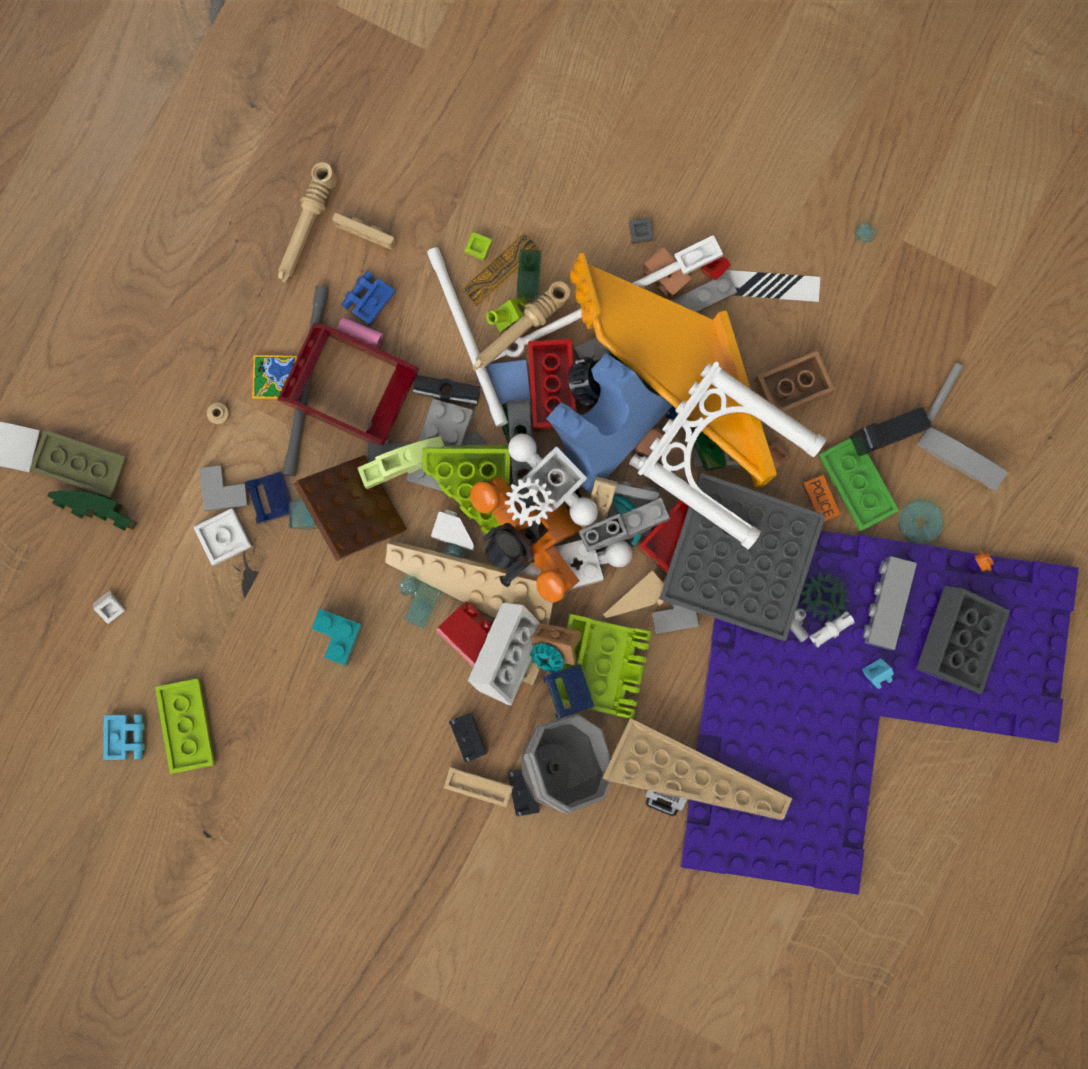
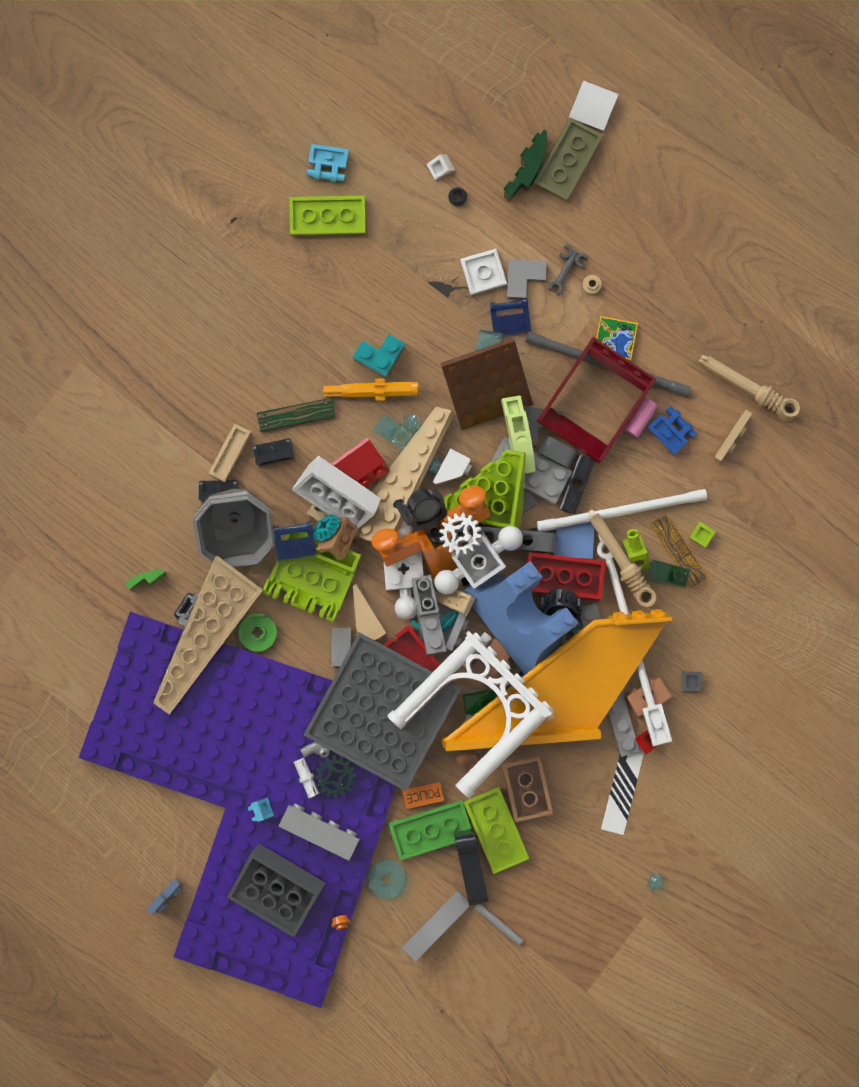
camera: 100 degrees right, 0 degrees up
none -> bright green slope [125,569,167,591]
none -> sand blue plate [146,878,182,915]
none -> bright green plate [238,613,277,652]
none -> dark green tile [257,398,335,432]
none -> light orange piece [323,378,419,402]
none -> black plate [448,187,467,206]
none -> lime plate [464,787,529,874]
none -> dark grey beam [537,436,578,470]
none -> dark grey bar [548,244,588,296]

